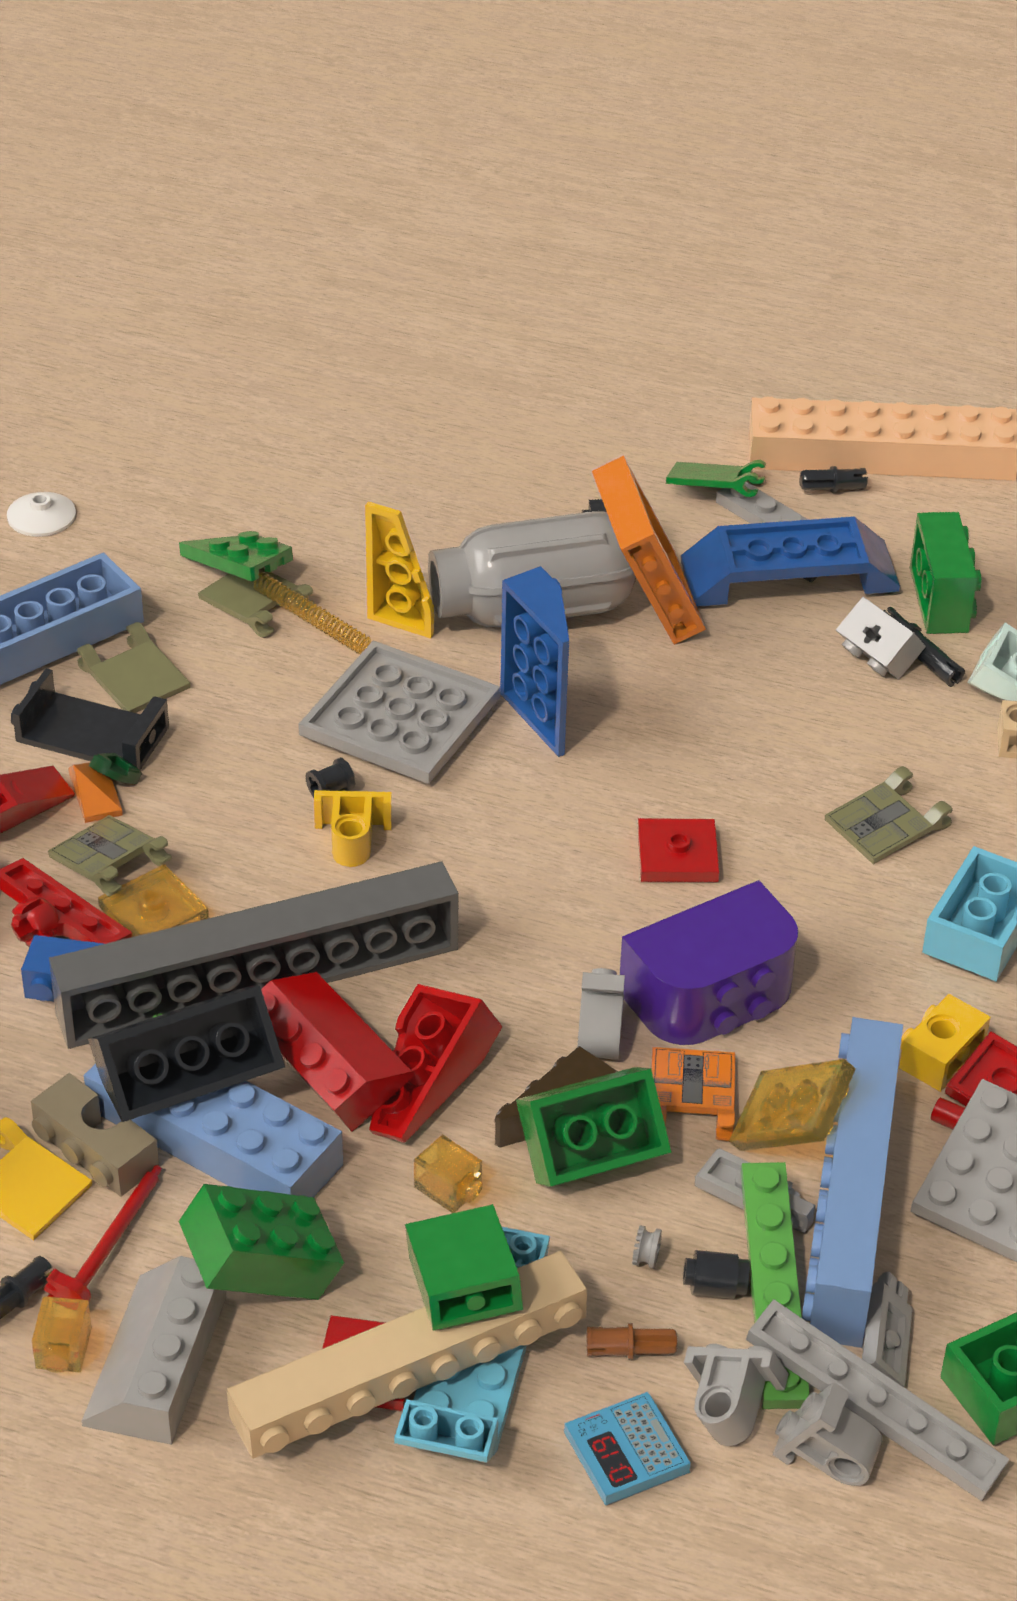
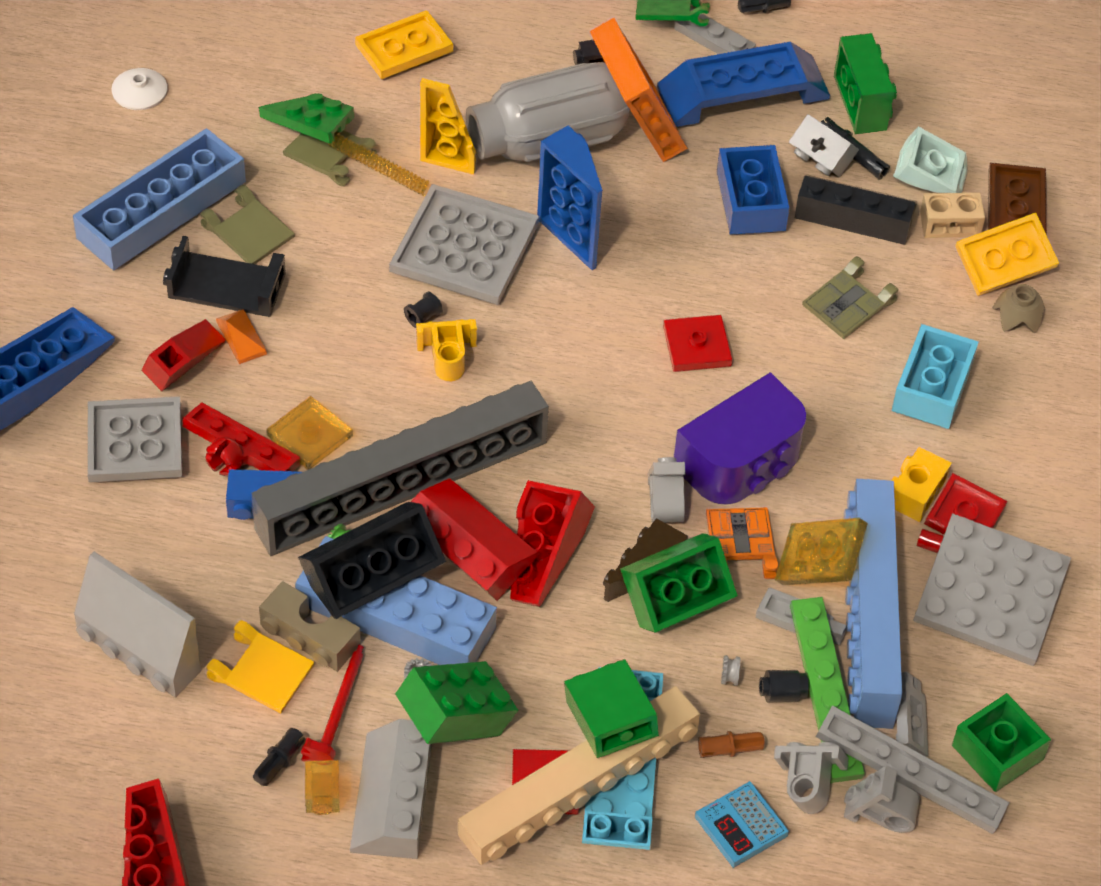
camera: 10 degrees left, 10 degrees up
olive flag [48,815,172,896] -> none
dark green tile [89,753,142,784] -> none
clear yellow brick [414,1134,483,1213] -> none
none -> yellow plate [355,10,453,79]
none -> blue brick [717,145,789,235]
none -> black slope [794,175,917,245]

